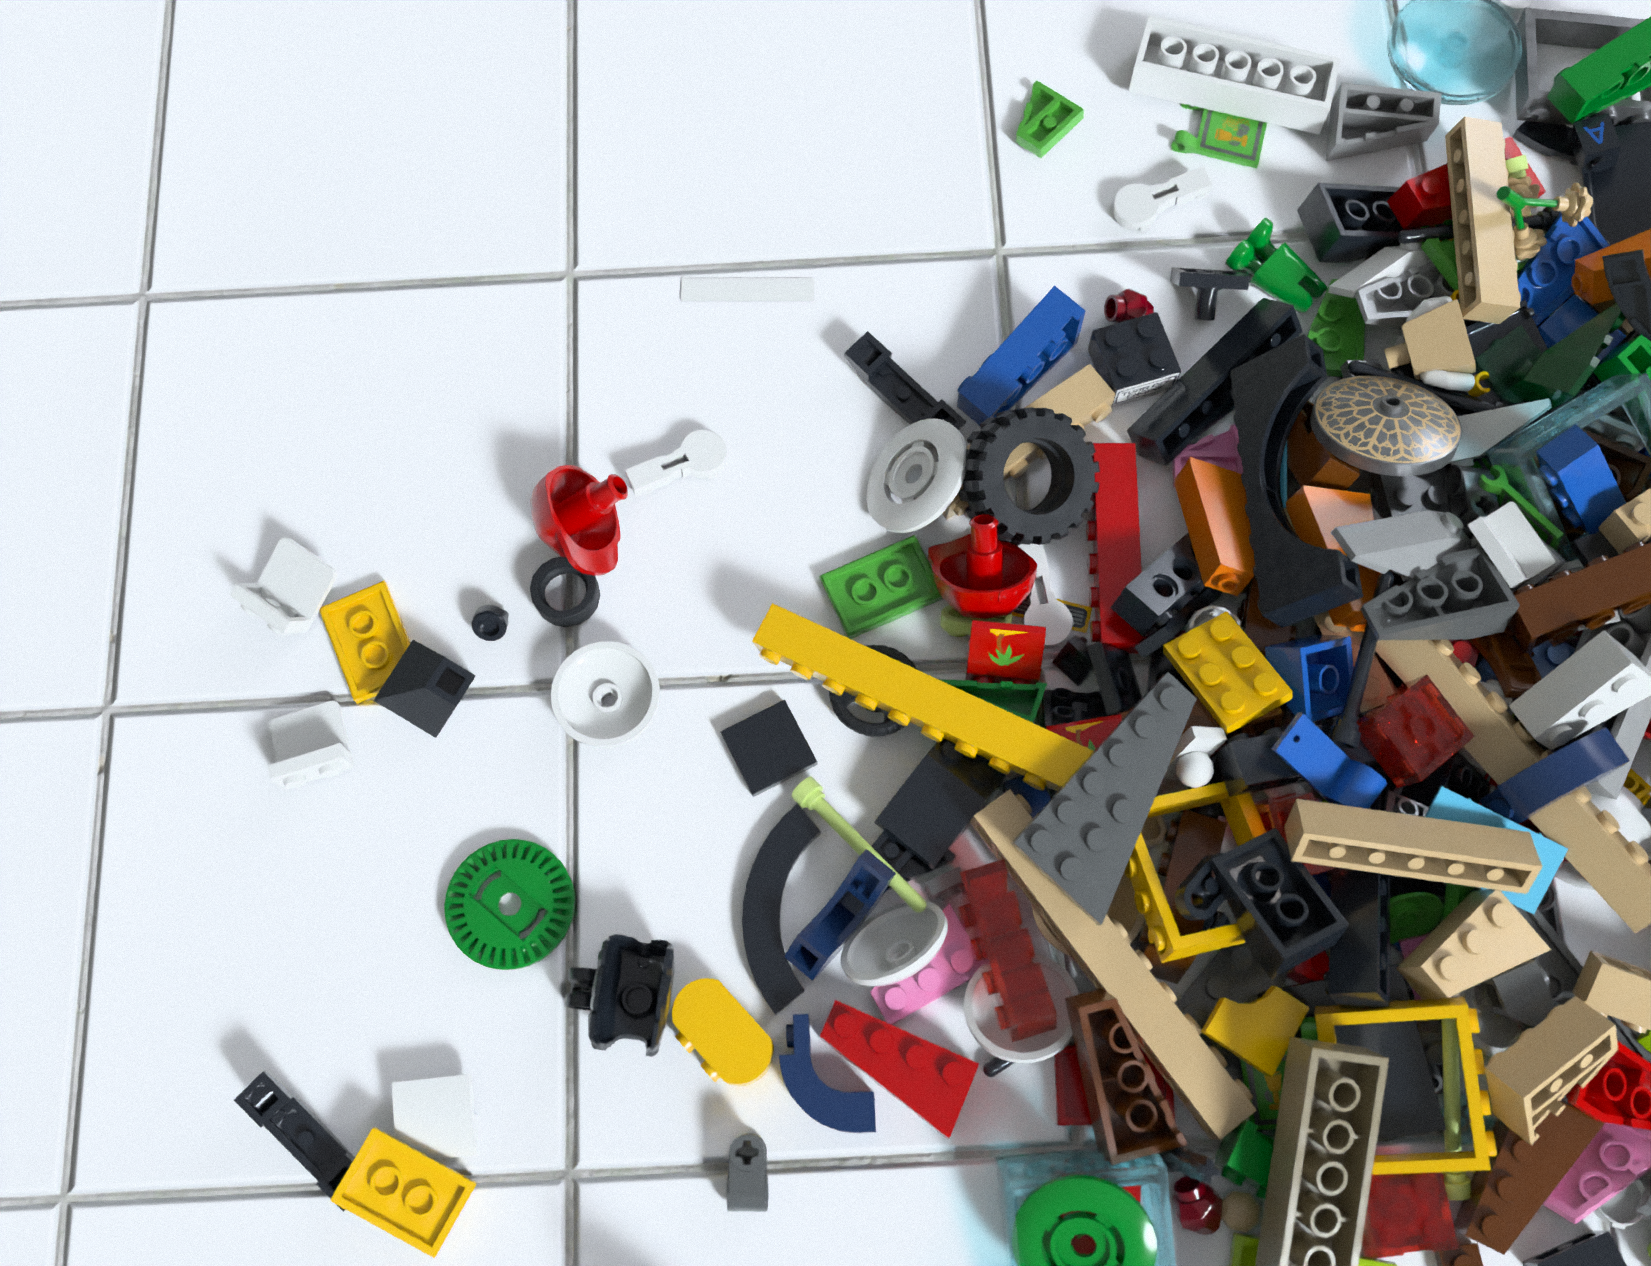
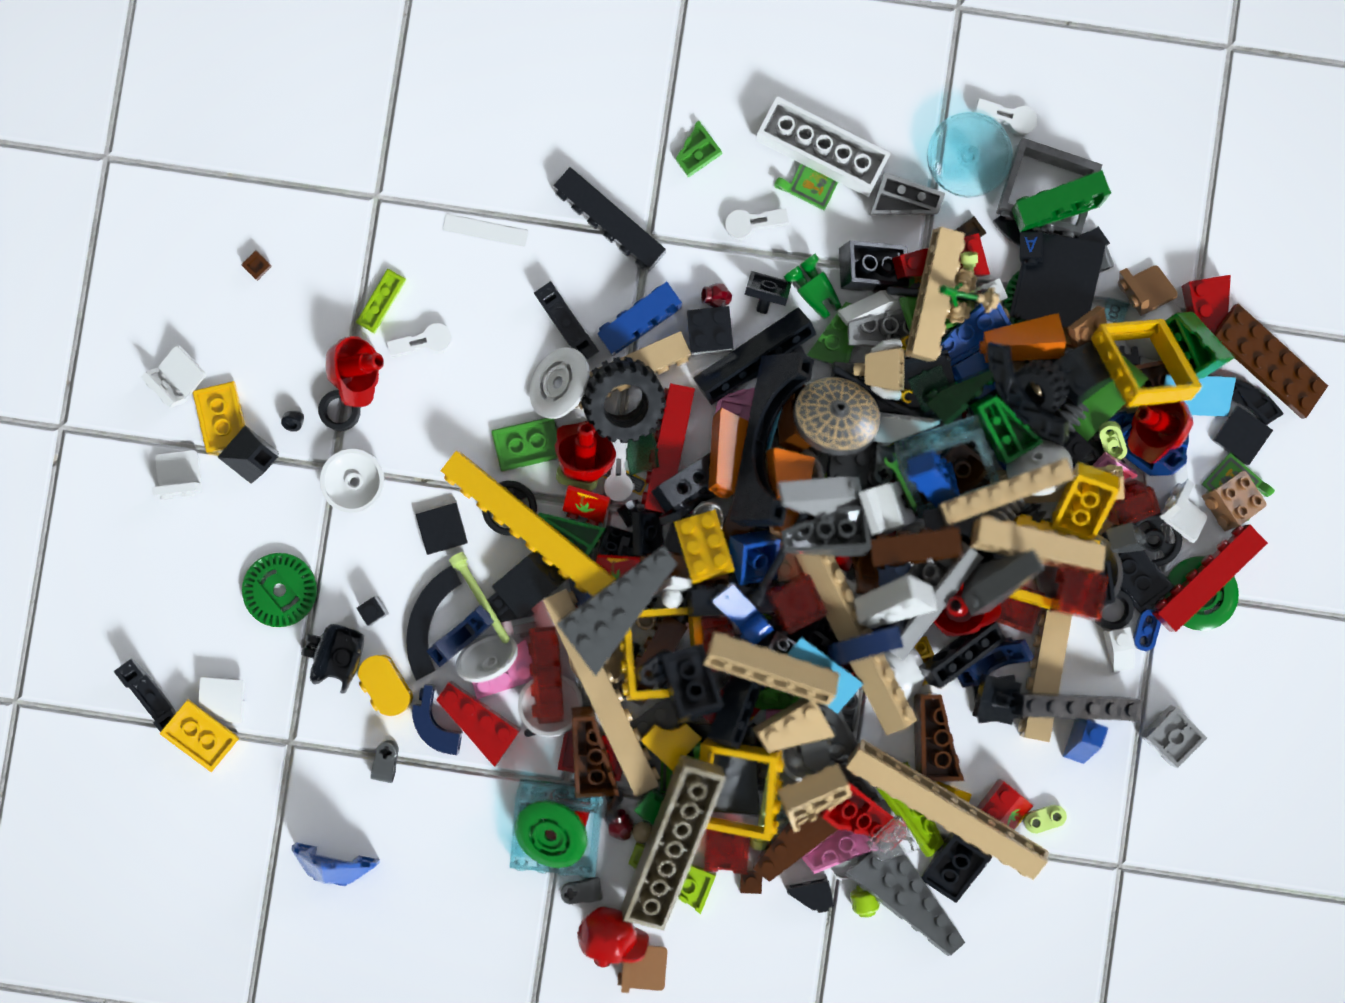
camera: 10 degrees right, 15 degrees up
none -> reddish brown plate [241,250,273,281]
none -> lime tile [355,268,407,334]
none -> black brick [356,596,390,626]
none -> black brick [553,167,666,272]
none -> piece [626,432,659,475]

